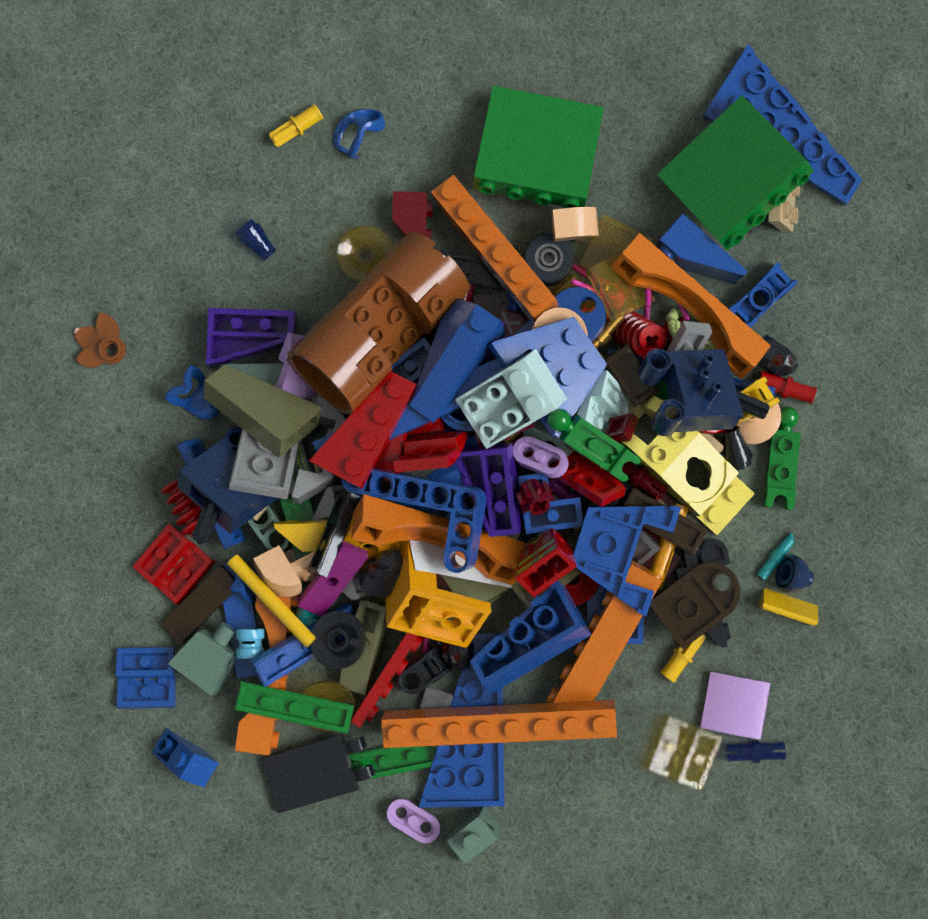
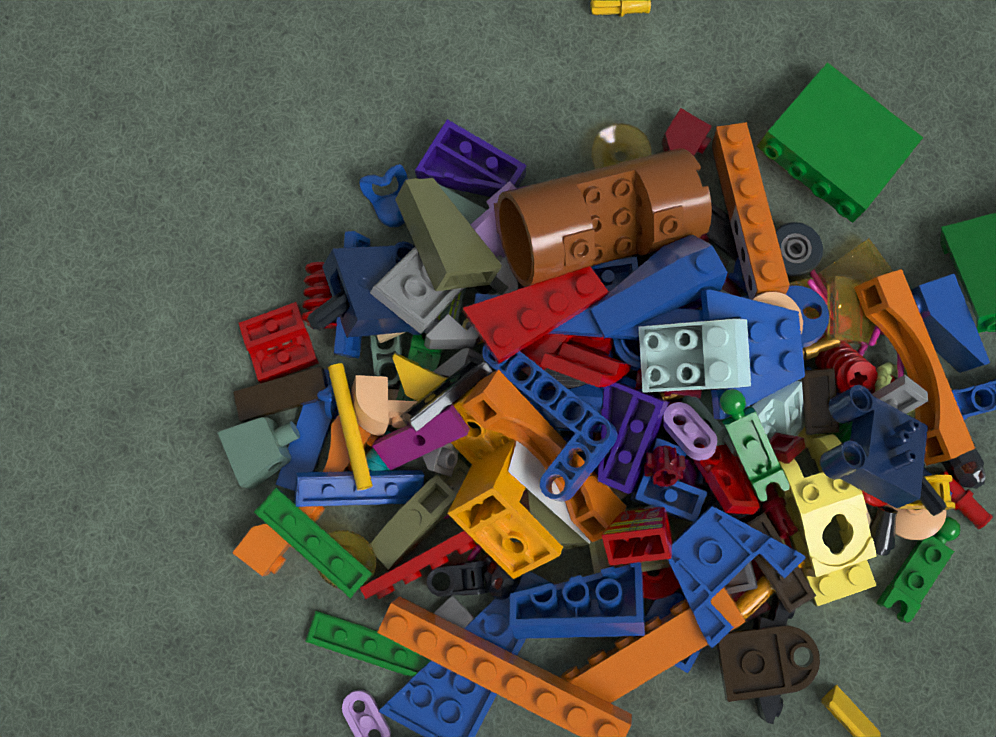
camera: 30 degrees right, 5 degrees down
dark orange plate [74,313,126,368] -> none
blue slope [116,647,176,709] -> none
blue slope [151,728,219,788] -> none
clear blue cone [235,219,276,261] -> none
medium azure wheel [236,628,265,659] -> none
black tile [261,733,376,813] -> none
black dish [310,611,366,669] -> none
blue piece [332,109,385,159] -> none
black rock [359,549,403,598] -> none
light nougat brick [551,207,599,242] -> none
yellow axle [660,634,706,683] -> none
black tile [700,539,731,565] -> none
teal piece [756,533,795,581] -> none
dark blue brick [775,554,814,593] -> none

